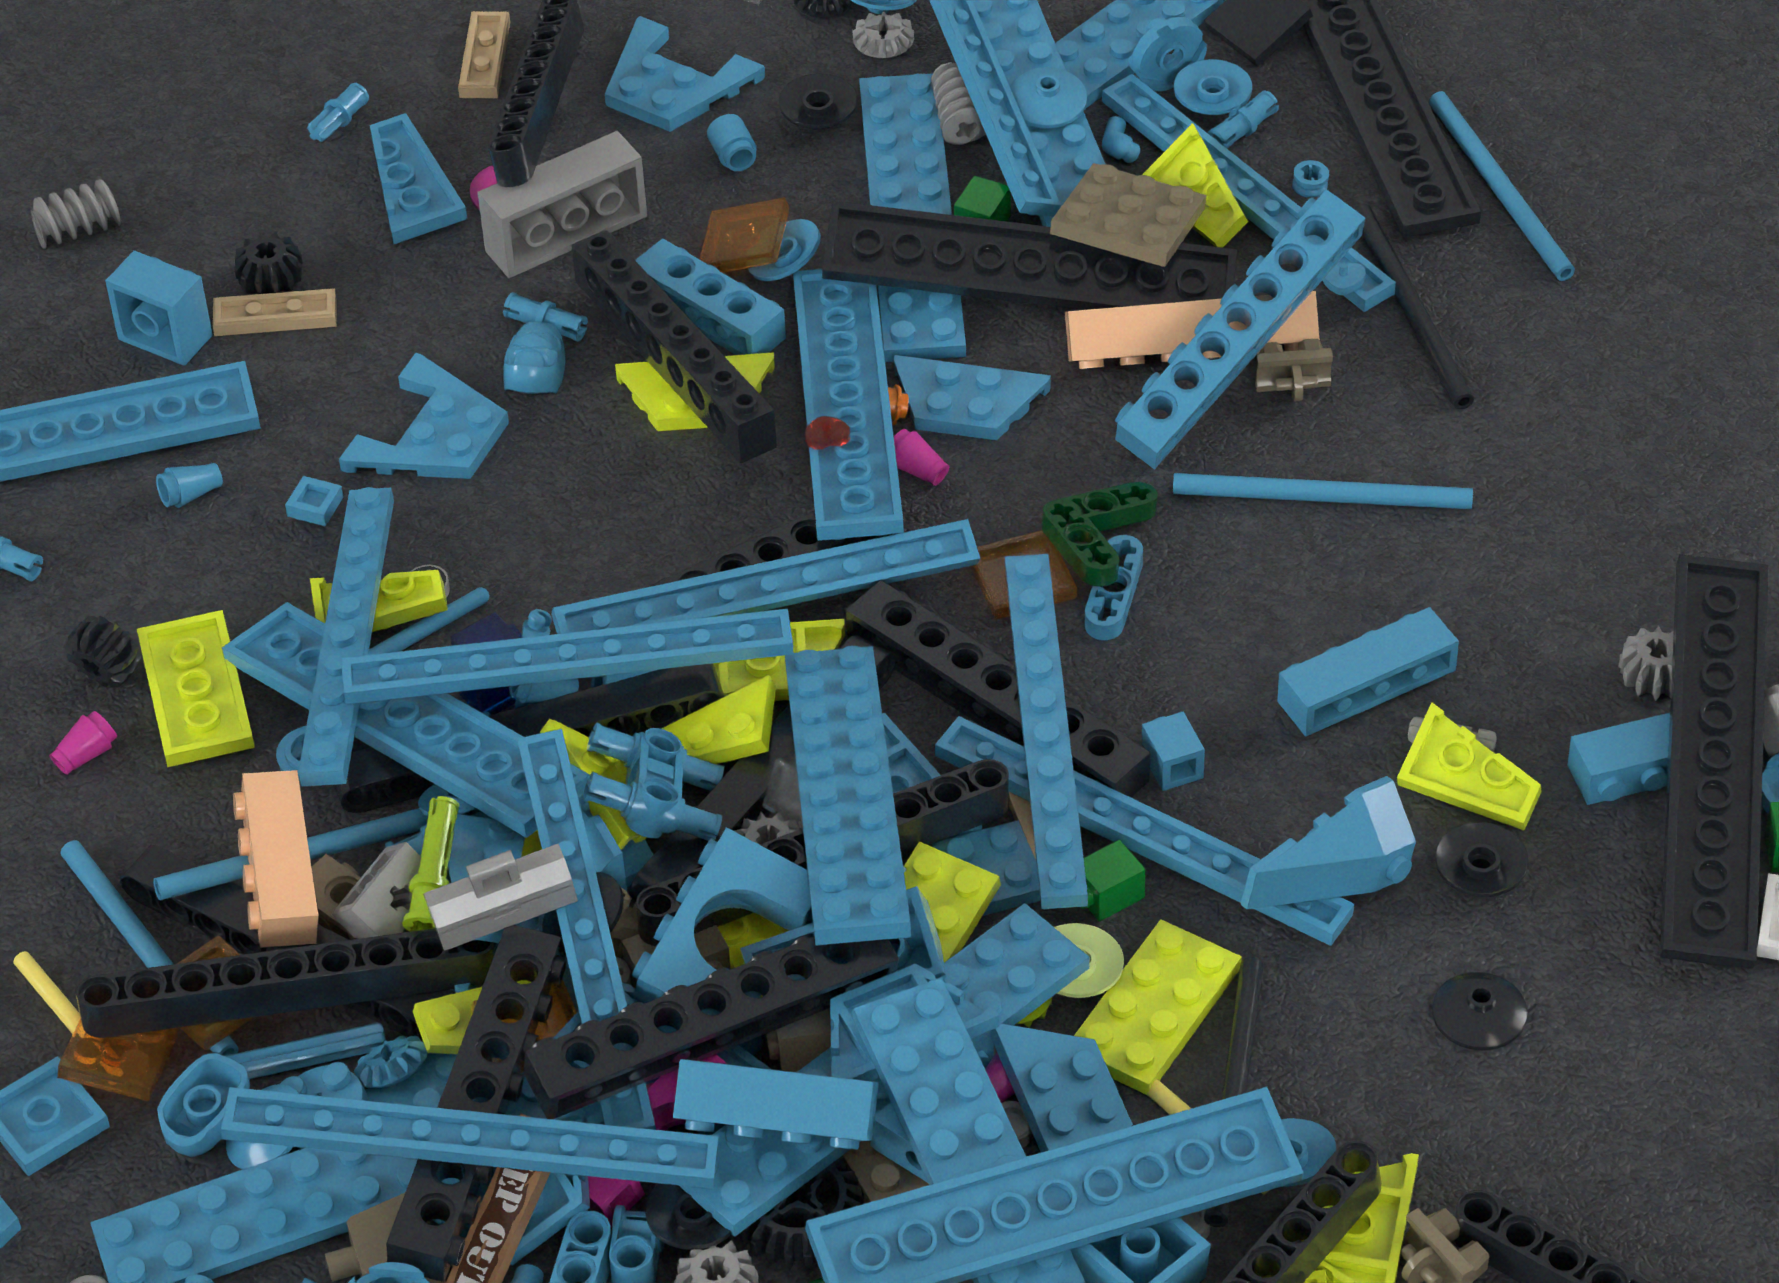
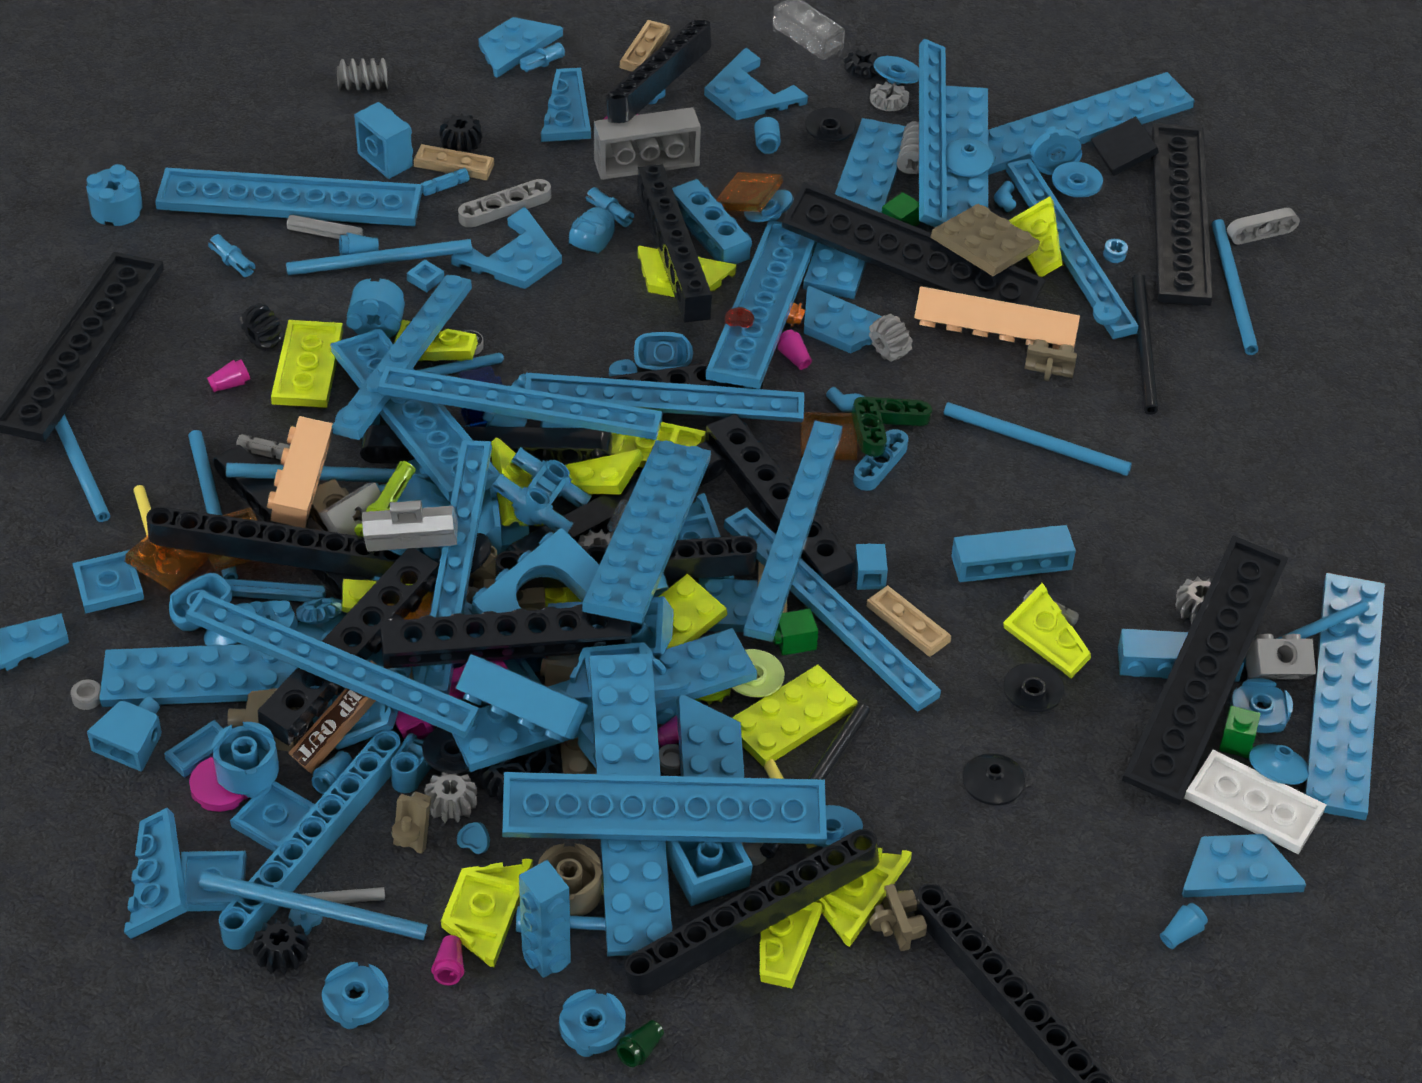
camera: 15 degrees right, 0 degrees up
dark azure brick [1115,189,1366,470] -> none
dark azure pin [1208,90,1279,149] -> none
dark azure wedge [1241,776,1416,909] -> none
none -> light grey axle [236,434,290,460]
none -> dark azure piece [286,239,473,276]
none -> light grey axle [287,215,363,239]
none -> dark azure brick [346,278,405,338]
none -> dark azure axle [421,168,470,196]
none -> light grey beam [458,179,551,228]
none -> dark azure wing [478,17,563,78]
none -> dark azure piece [609,359,638,376]
none -> dark azure piece [634,332,693,370]
none -> dark azure arm [826,387,865,413]
none -> tan tile [866,585,951,657]
none -> light grey gear [869,314,913,362]
none -> light grey beam [1227,208,1300,244]

